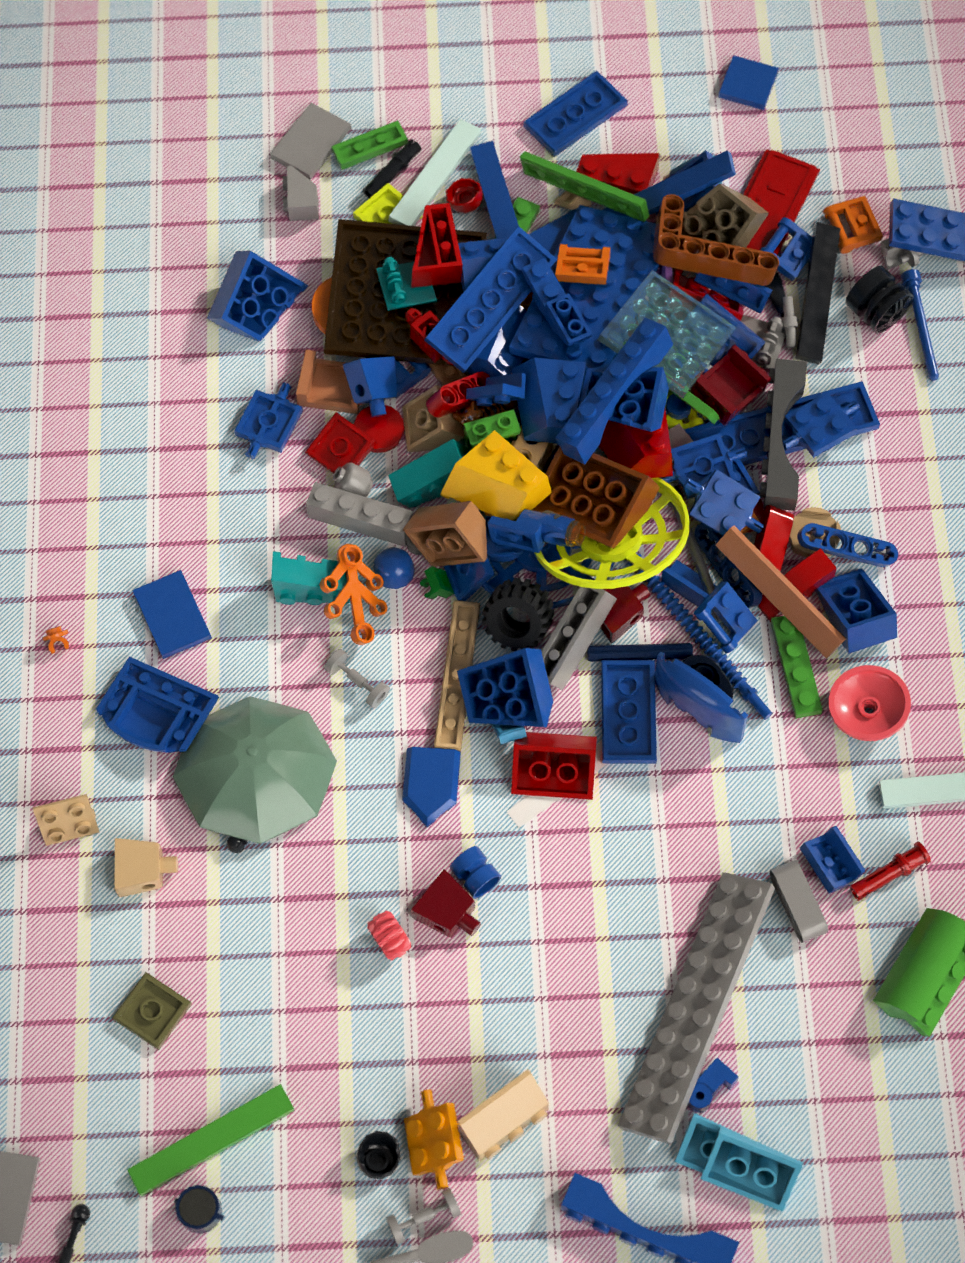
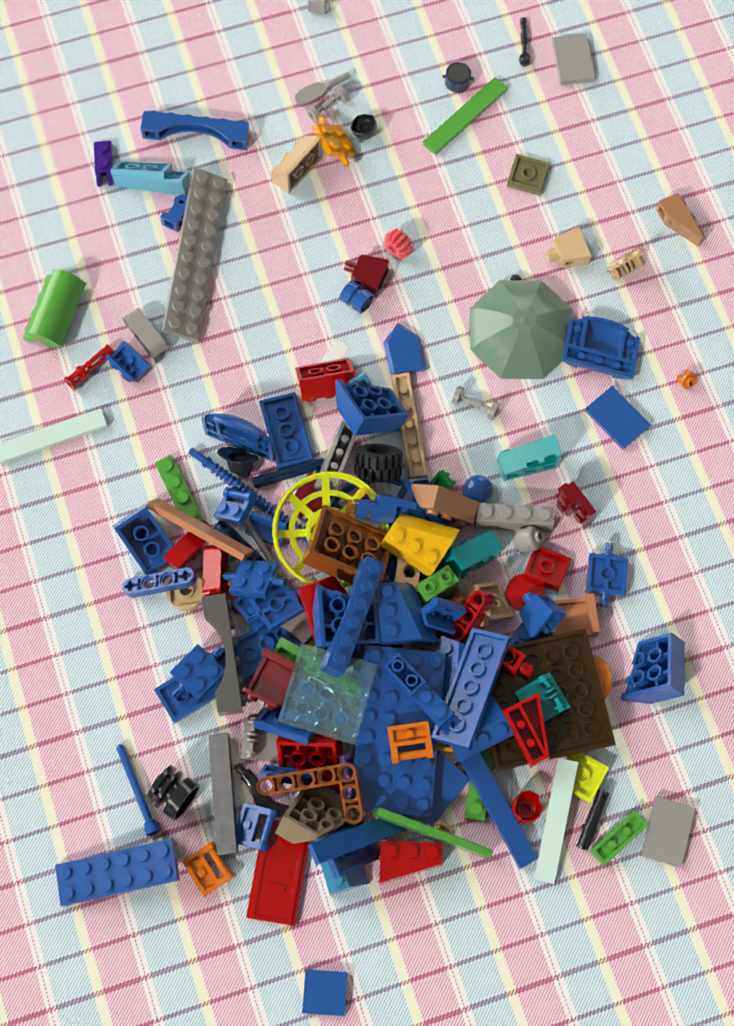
camera: 160 degrees right, 5 degrees up
light grey slope [283,166,319,221] -> none
orange plant [320,544,388,645] -> none
blue tile [523,70,628,157] -> none
light grey bar [782,296,798,348] -> none
coral dish [828,665,911,741] -> none
none -> dark purple hinge [94,141,113,187]
none -> dark red plate [556,481,596,528]

